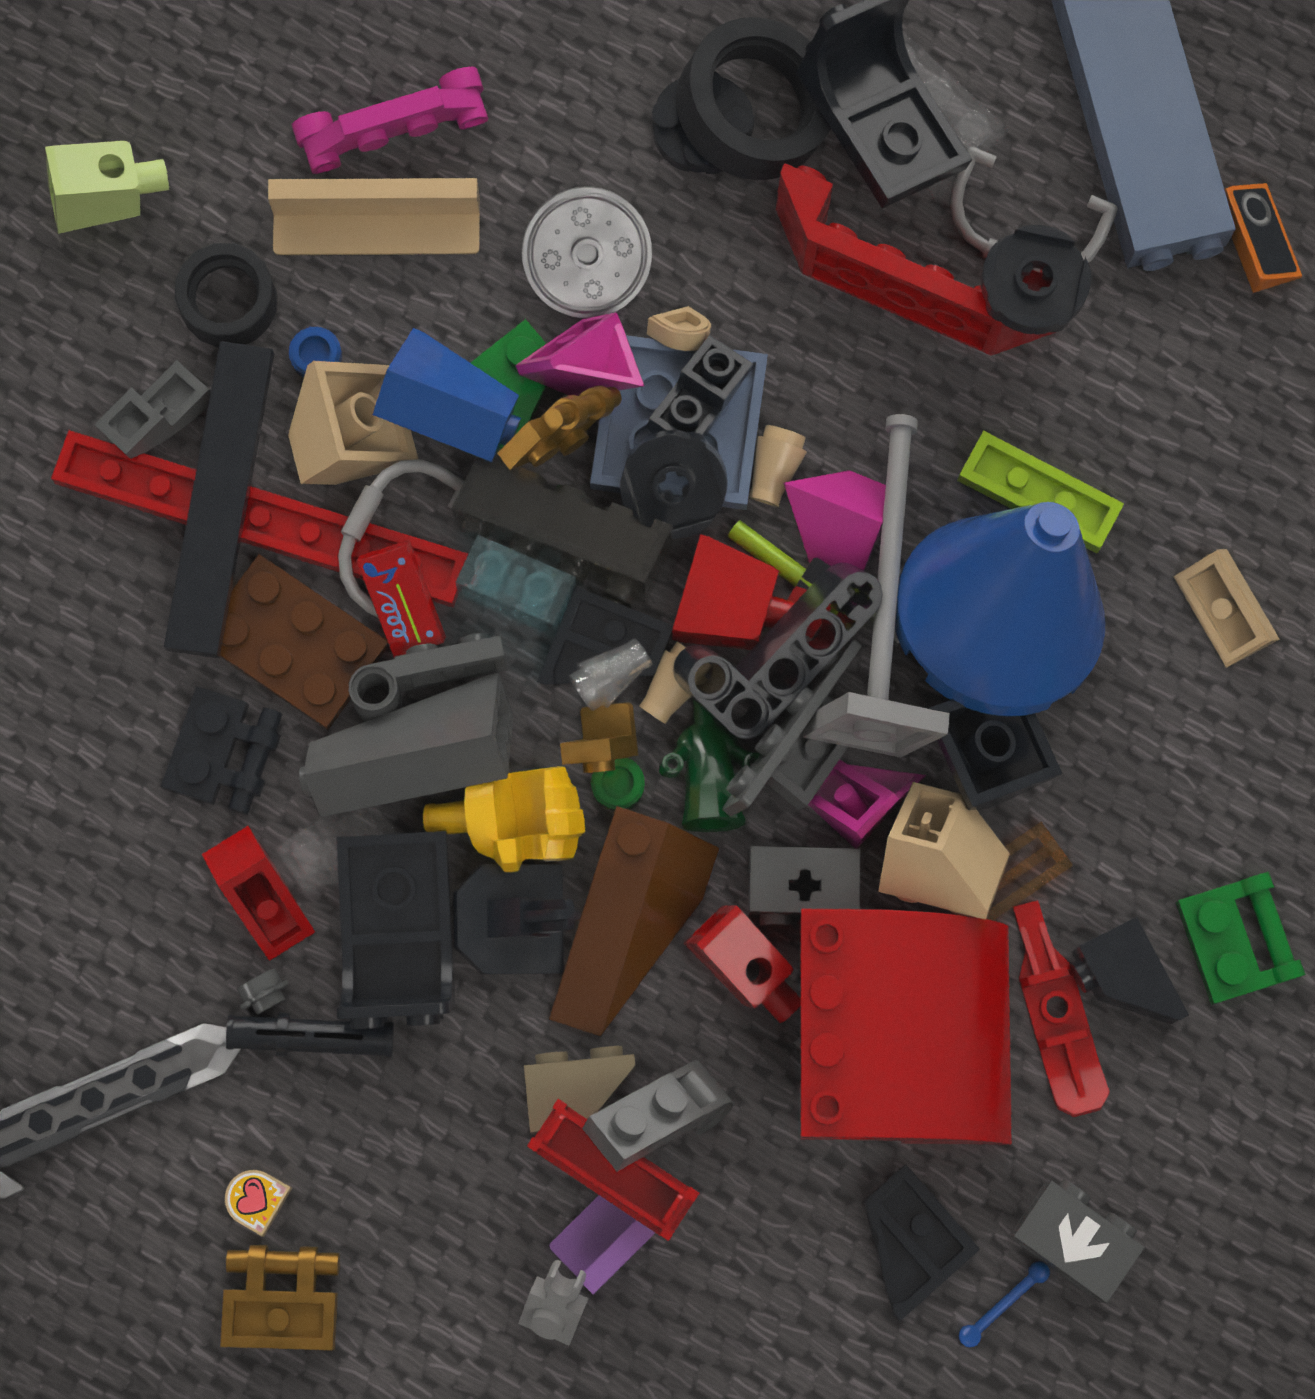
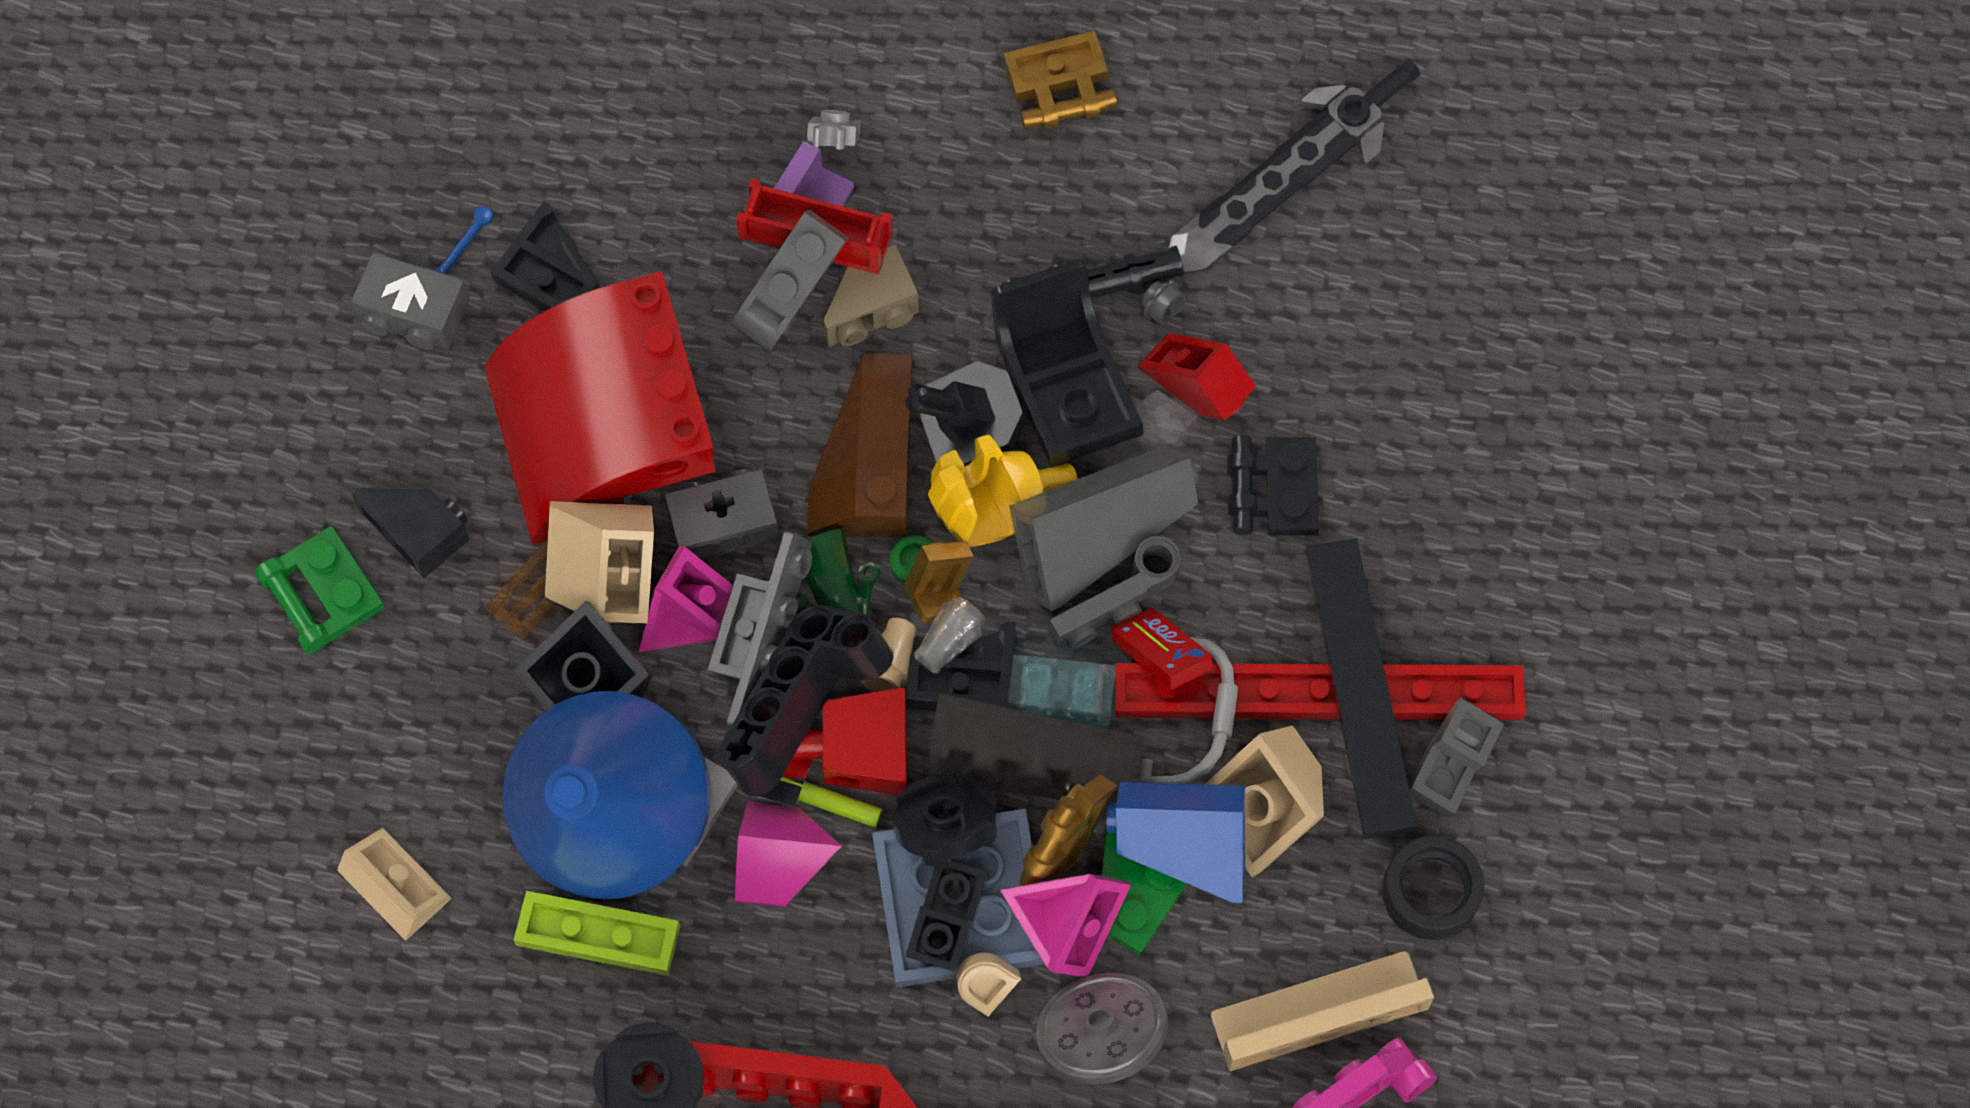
camera: 165 degrees right, 10 degrees down
yellowish green torso [45,141,169,234] -> none
reddish brown plate [220,554,389,730] -> none
tile [225,1170,292,1237] -> none
blue tile [289,327,342,378] -> none
red torso [684,905,801,1023] -> none
tan cone [749,425,807,507] -> none
light grey tile [803,414,949,758] -> none
red piece [1012,900,1110,1117] -> none

